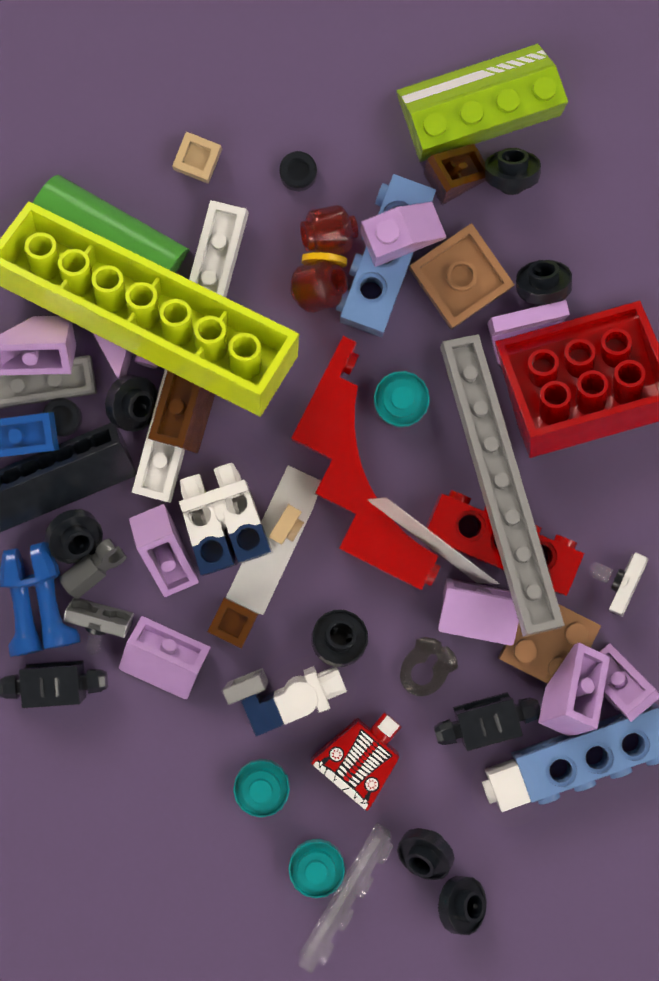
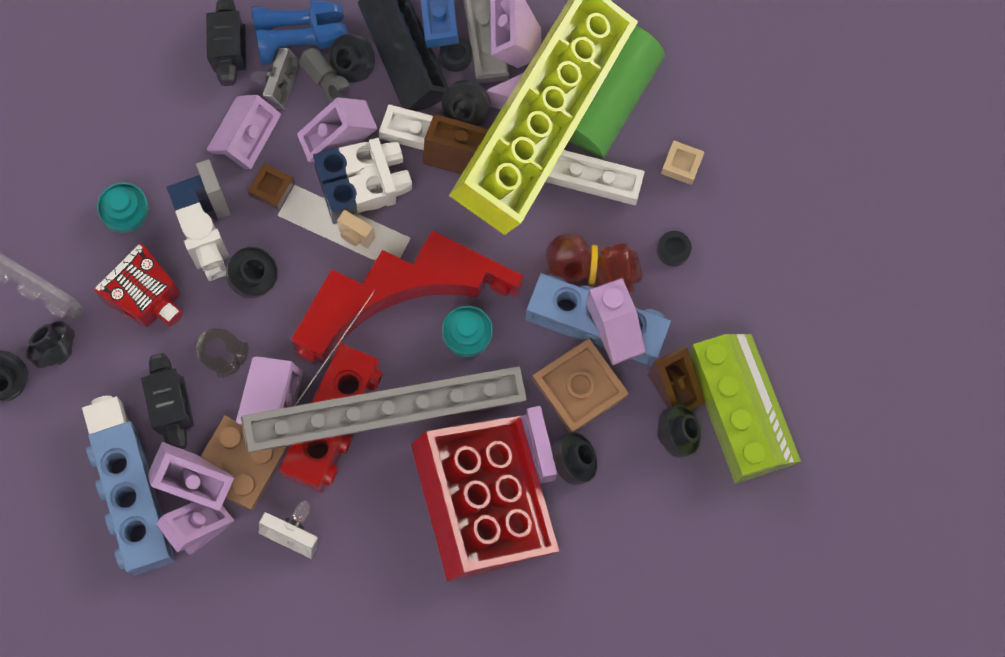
camera: 85 degrees right, 15 degrees down
teal plate [288,839,345,898] -> none

